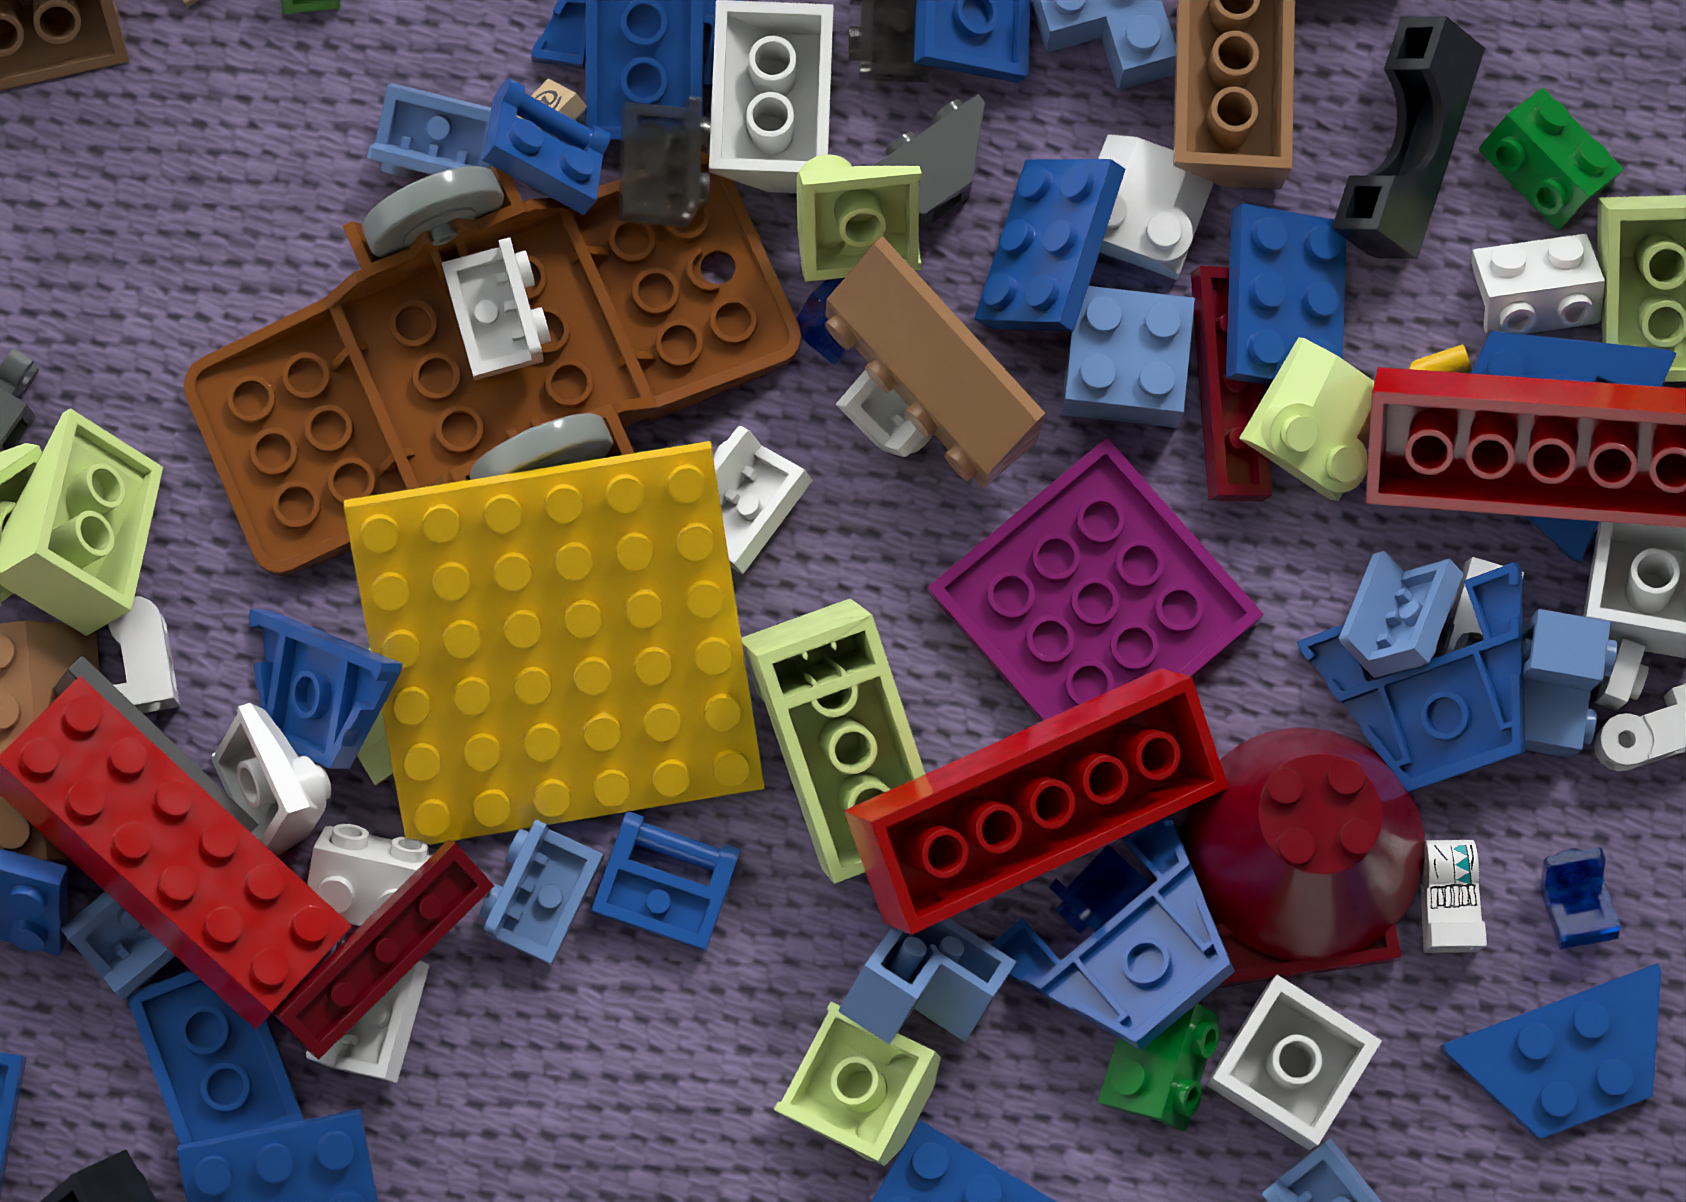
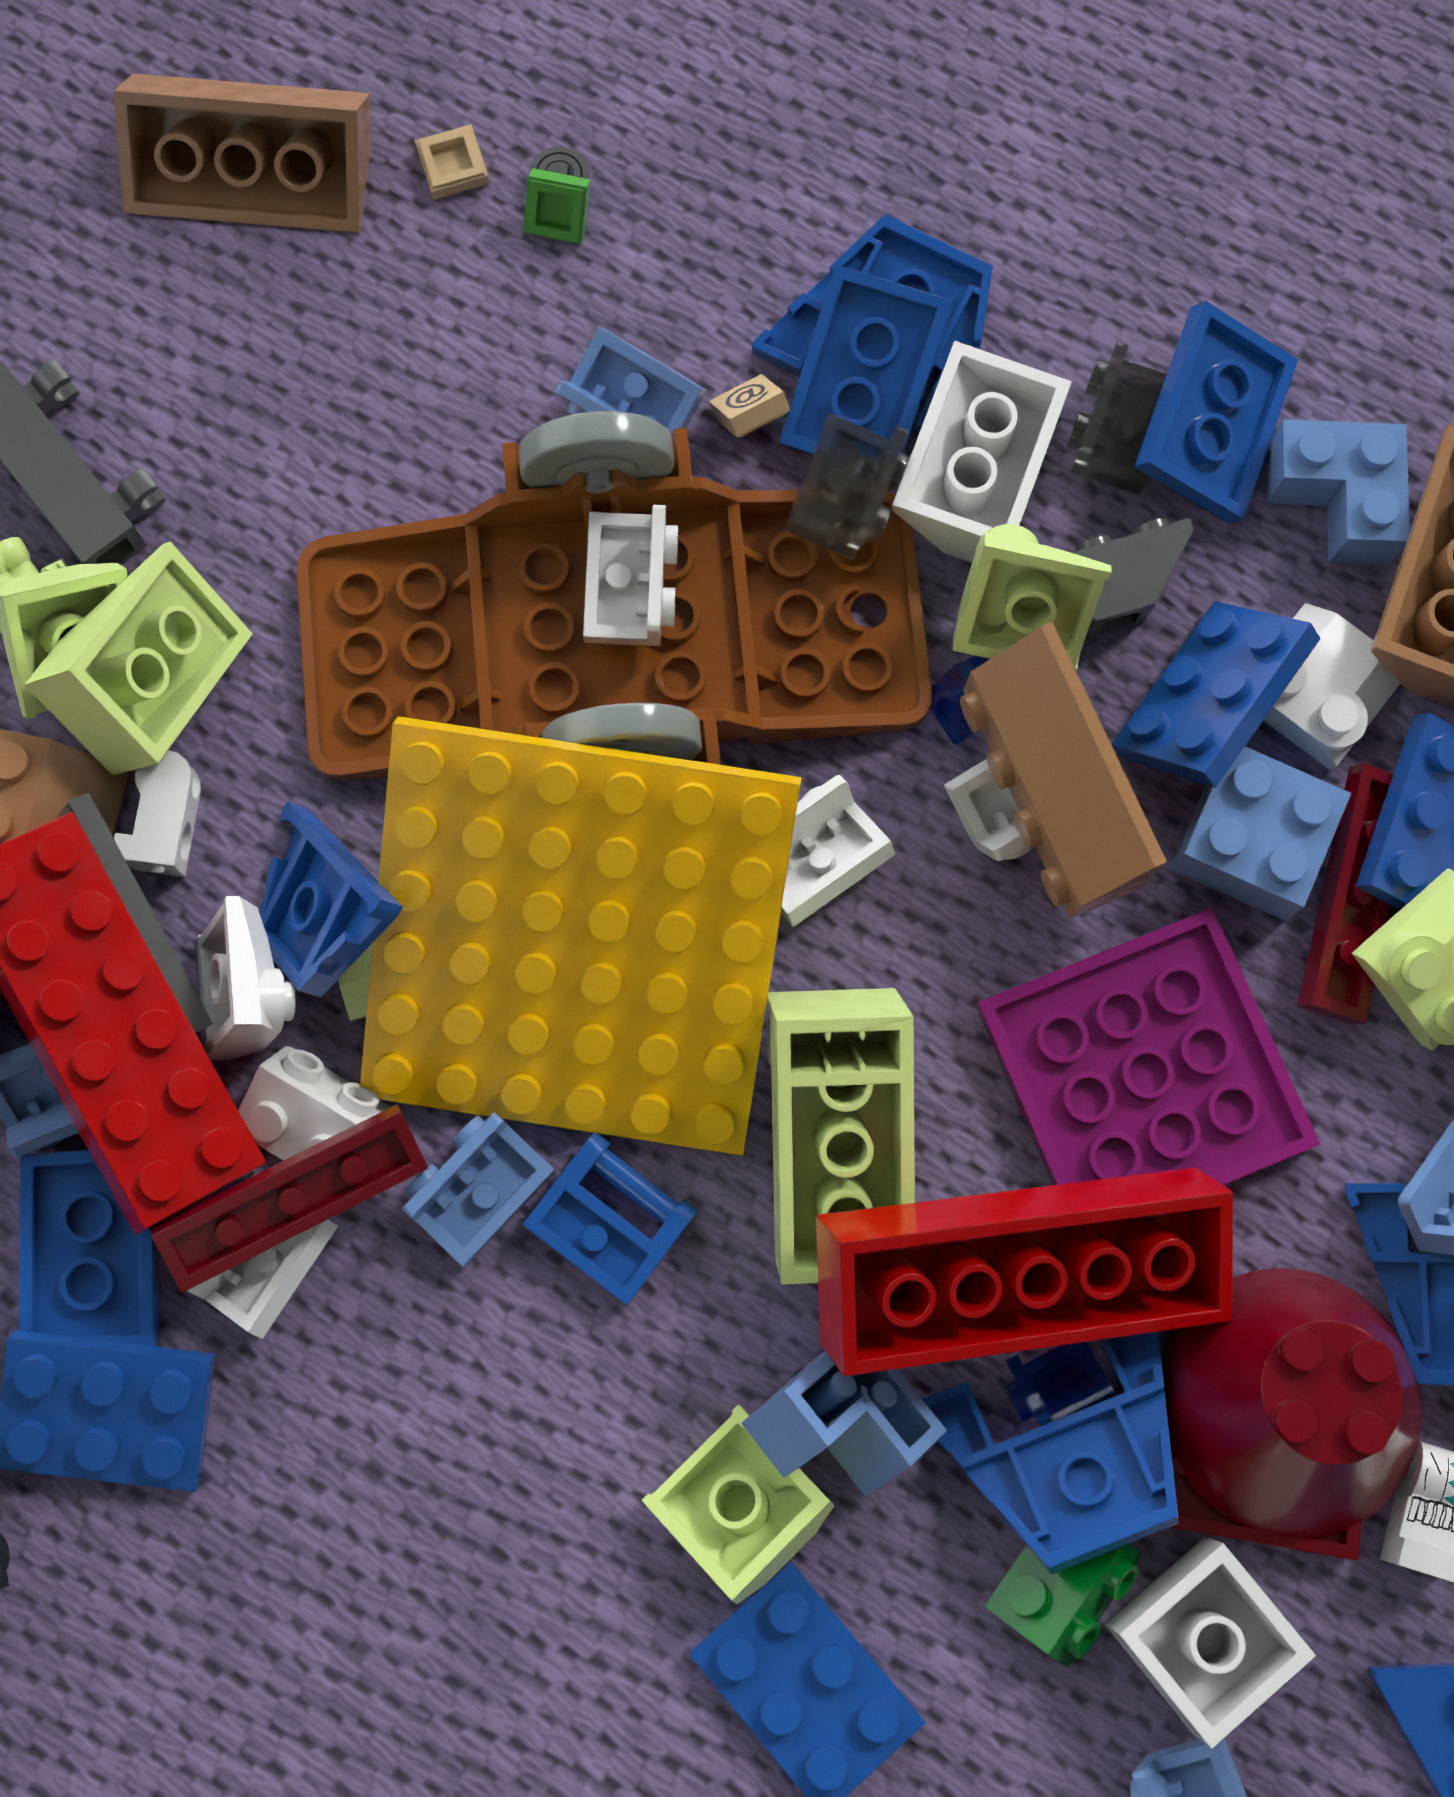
camera: 20 degrees right, 0 degrees up
blue plate [482,78,611,215] -> none

